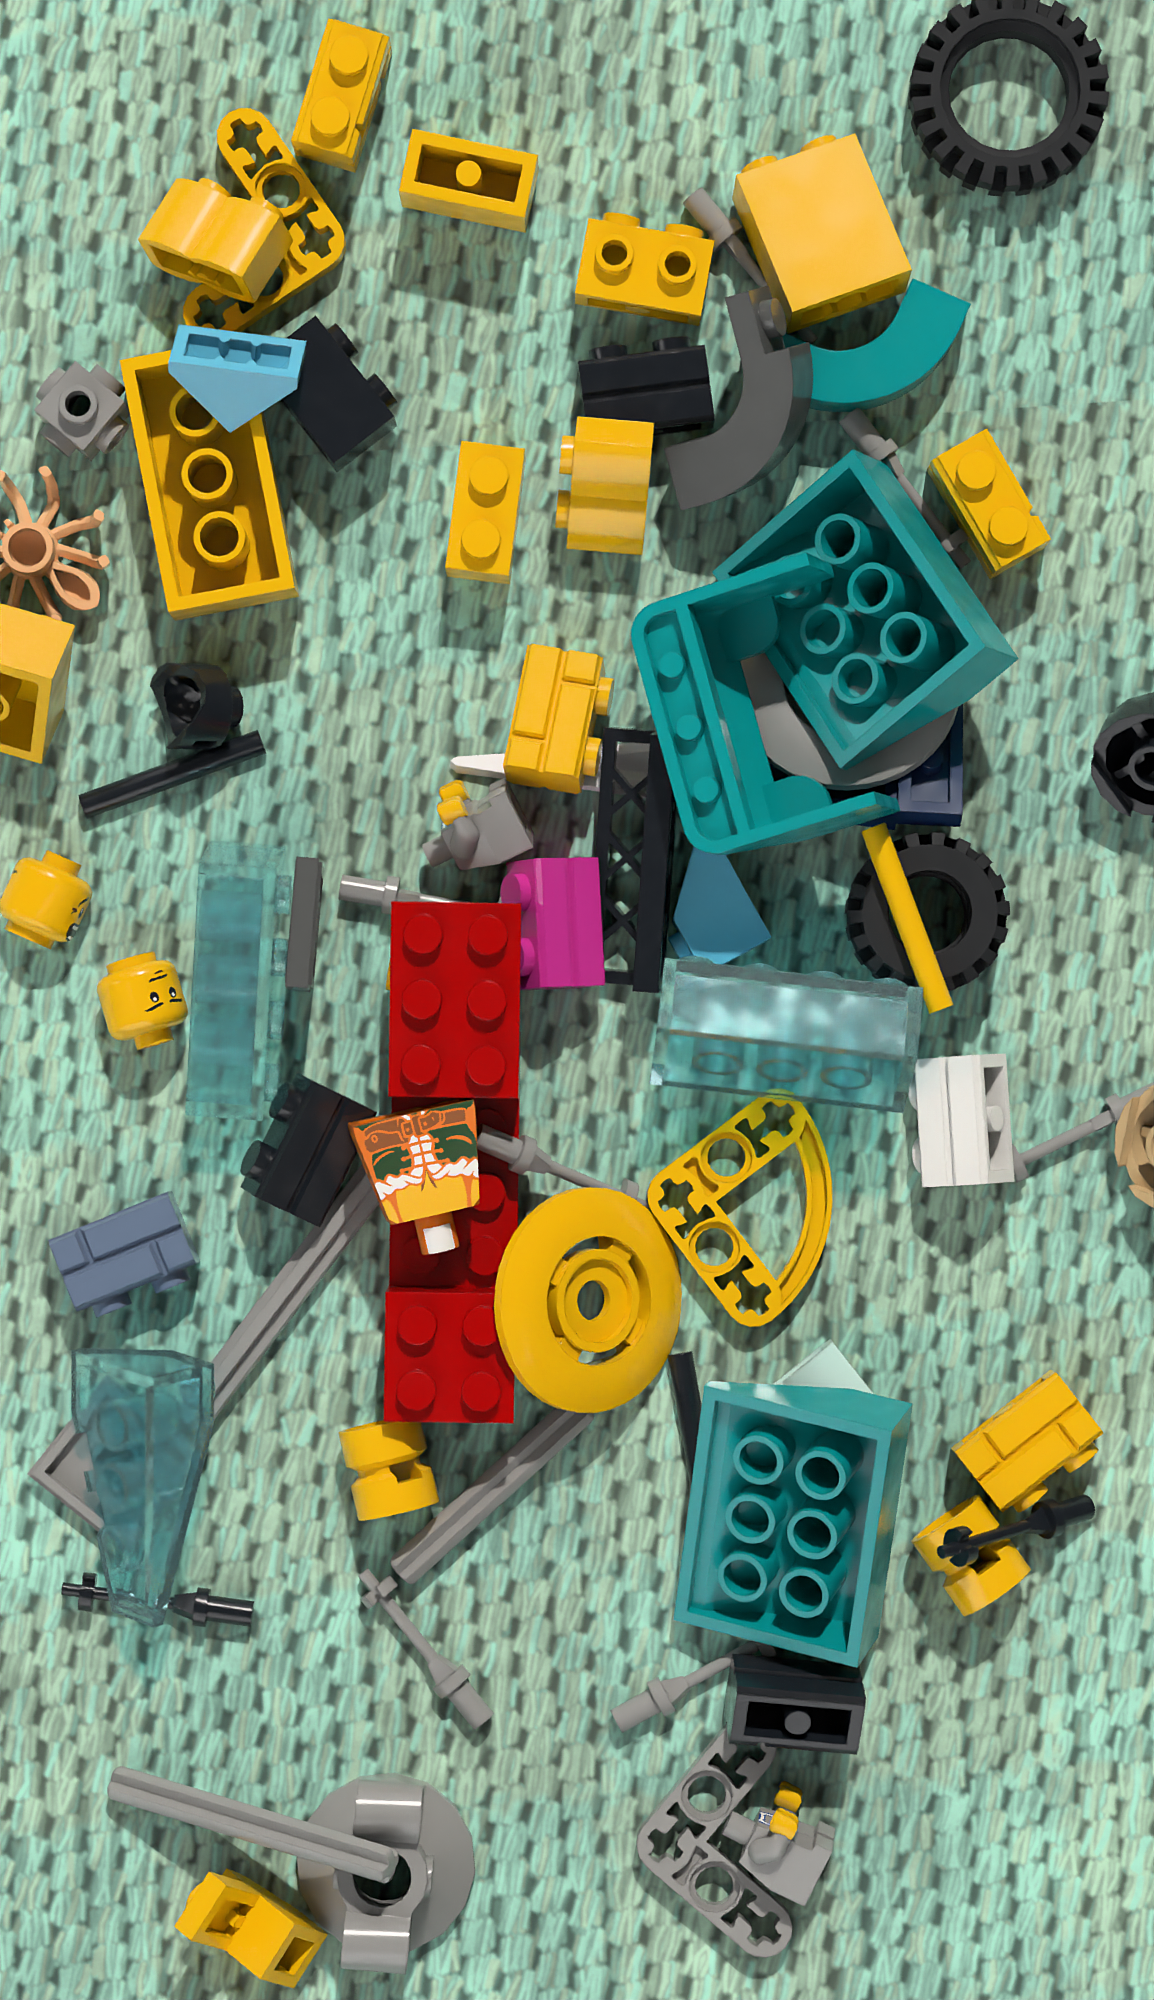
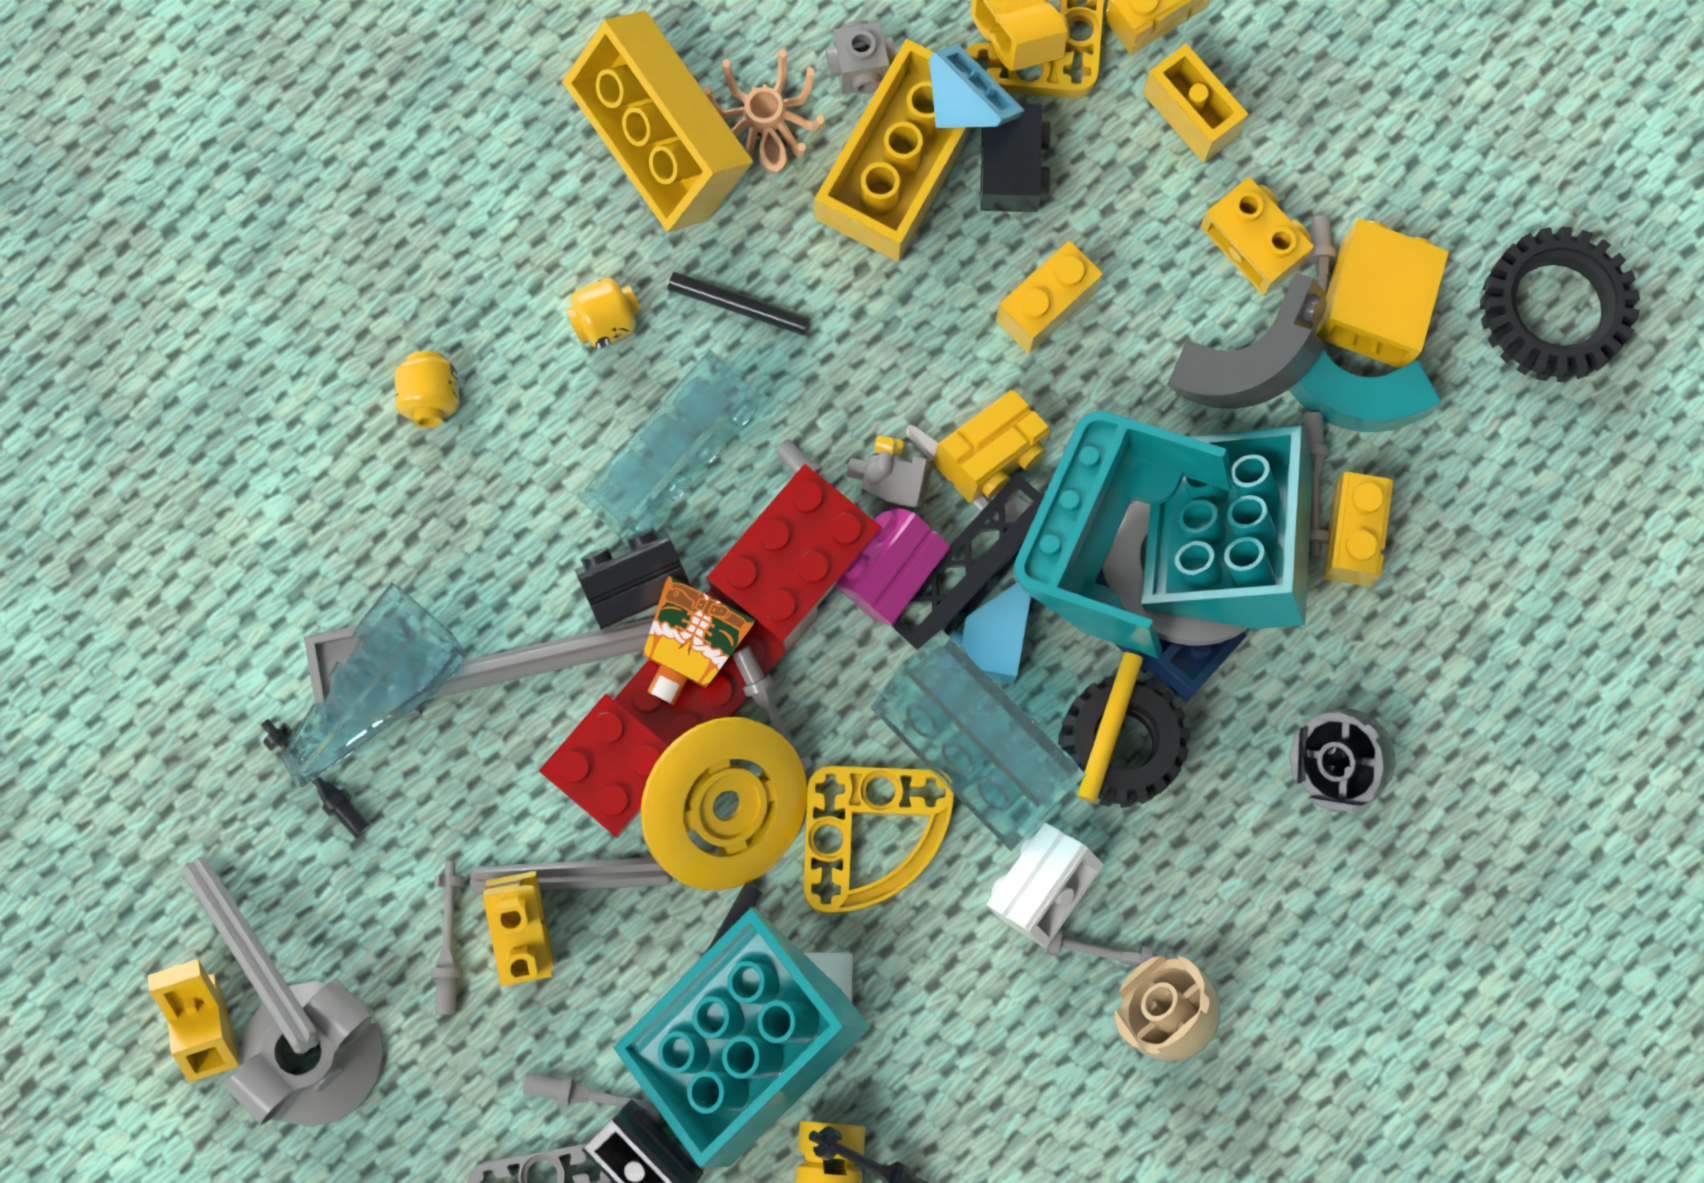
camera: 35 degrees right, 10 degrees down
sand blue brick [48,1191,200,1318] -> none
yellow head [97,952,188,1050] -> none
black piece [150,662,244,750] -> none
dark grey tile [285,856,324,992] -> none
yellow wheel [338,1420,440,1521] -> none
yellow brick [555,416,654,555] -> none
black brick [578,336,715,436] -> none
yellow brick [951,1369,1103,1513] -> none
none -> yellow hips [483,871,555,987]

